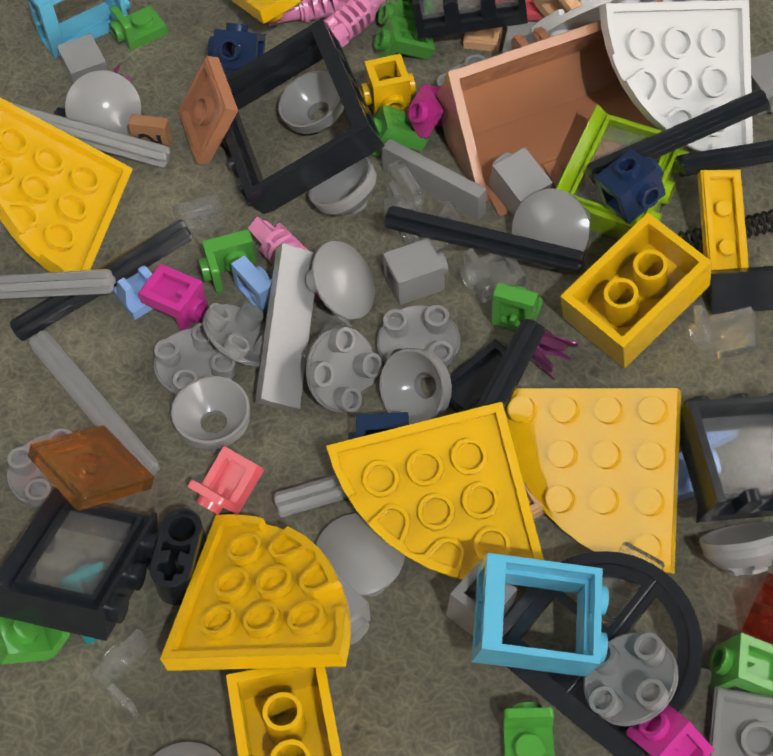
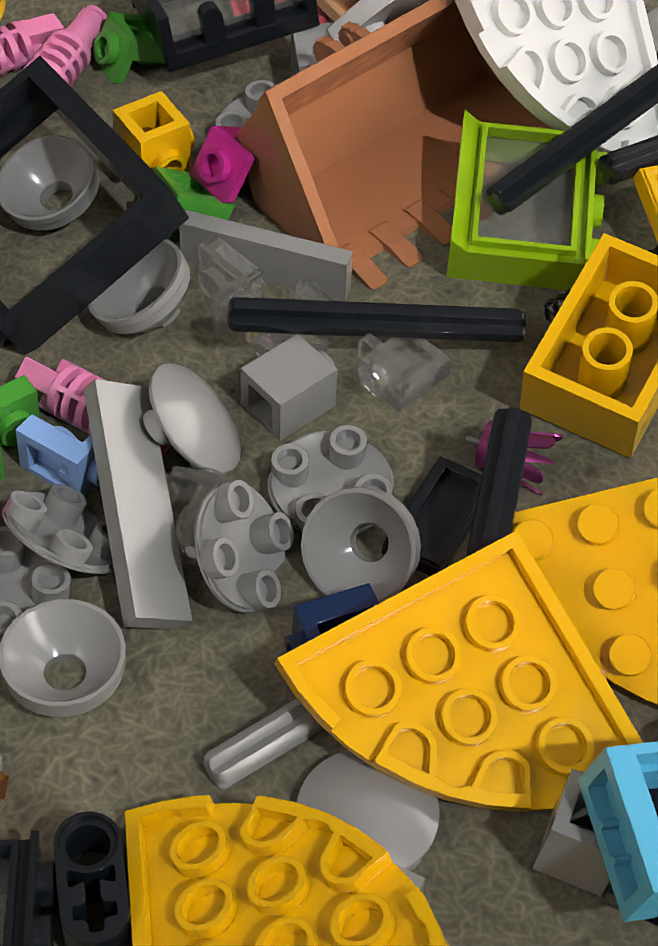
camera: 25 degrees left, 5 degrees down
coral bracket [187,446,265,515] -> none
bright green bracket [374,15,435,60] -> none
light nougat tile [463,27,504,52] -> none
light grey brick [488,147,553,217] -> none
bright green bracket [492,282,543,331] -> none
light grey dish [512,188,591,270] -> none
dark blue brick [594,148,666,224] -> none

